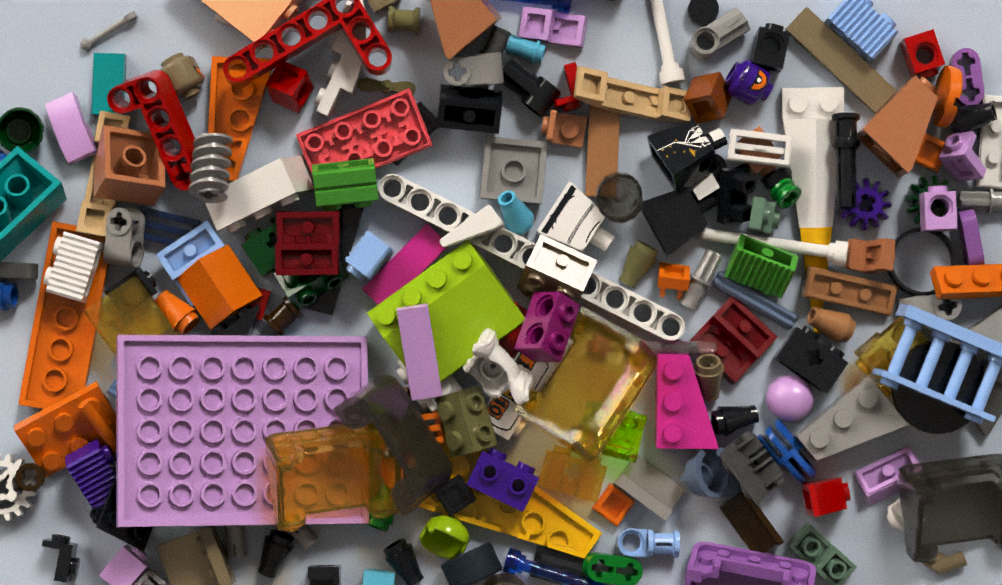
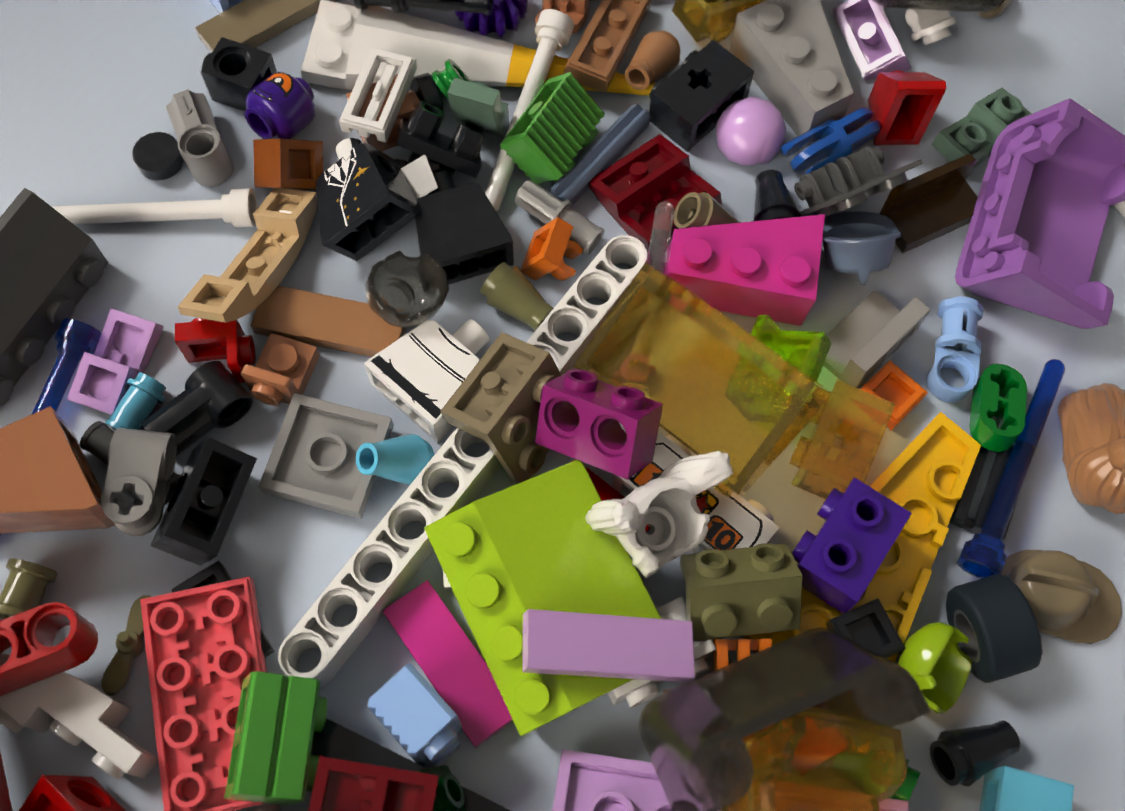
camera: 85 degrees left, 20 degrees down
white slope [439,205,504,248] -> none

